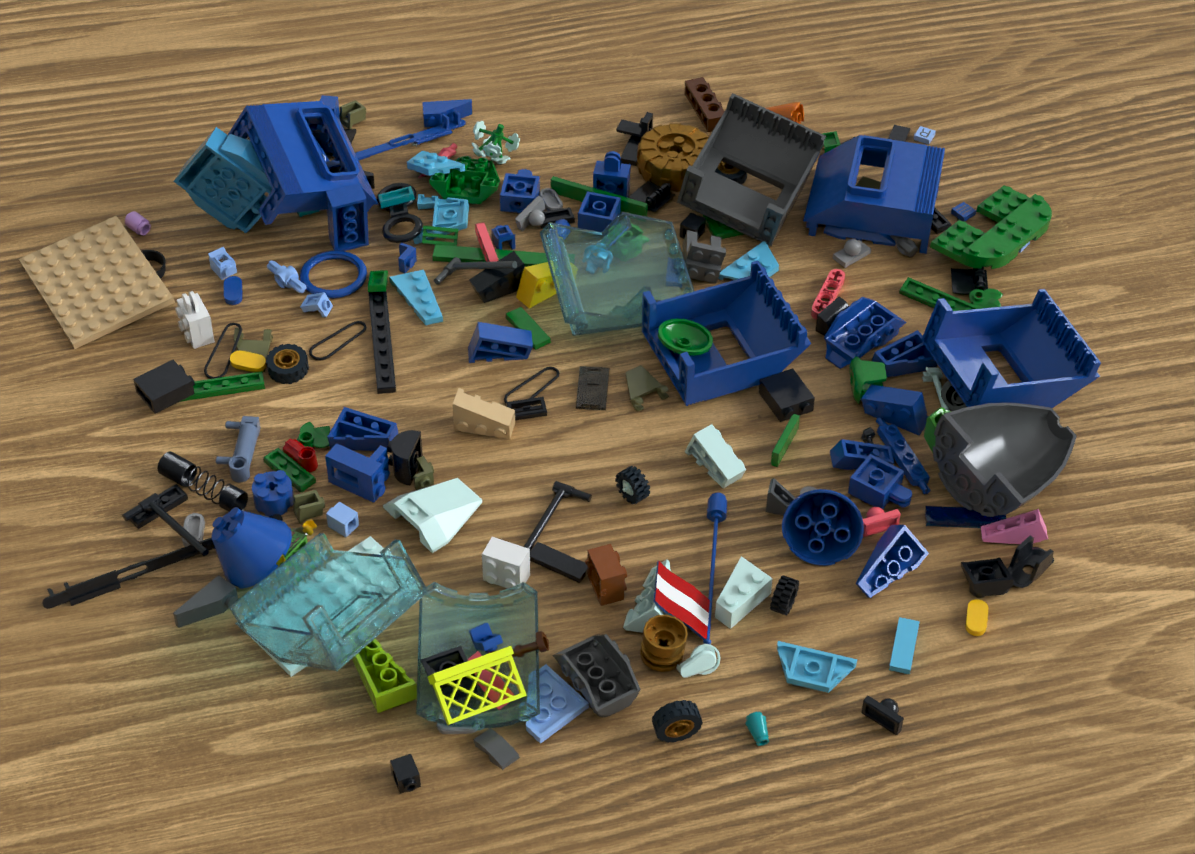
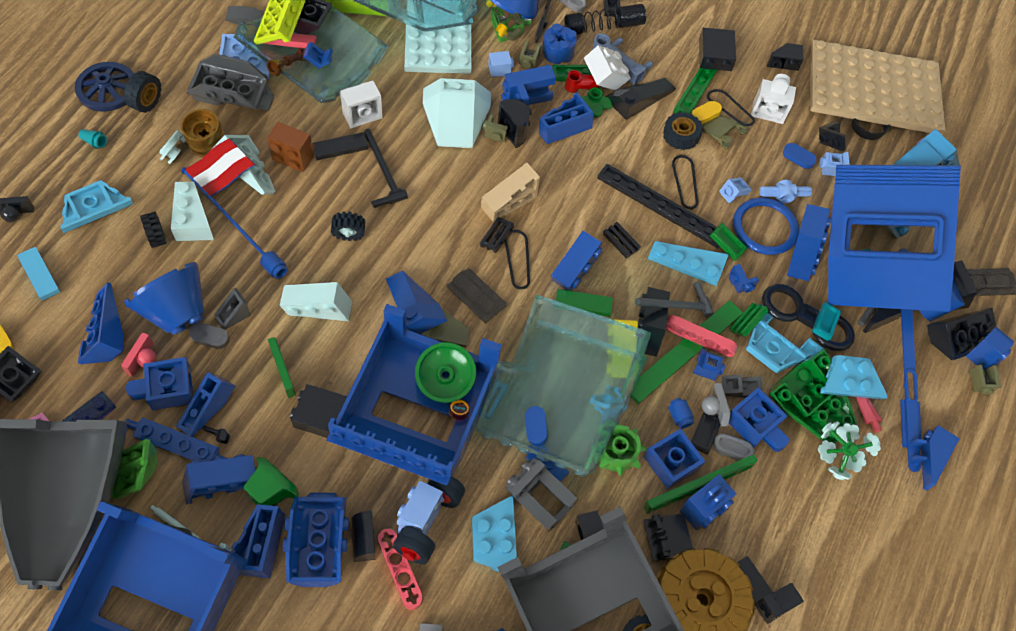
camera: 125 degrees right, 15 degrees up
none -> dark blue wheel [75,62,134,112]
none -> blue wedge [386,271,447,334]
none -> brick [393,476,465,564]
none -> clear red tile [449,399,470,420]
none -> blue tile [525,406,548,446]
none -> white brick [584,45,631,90]
none -> black tile [603,222,641,259]
none -> black wedge [605,78,676,120]
none -> dark grey slope [722,375,763,398]
none -> black slope [767,43,804,71]
none -> black bracket [819,121,846,151]

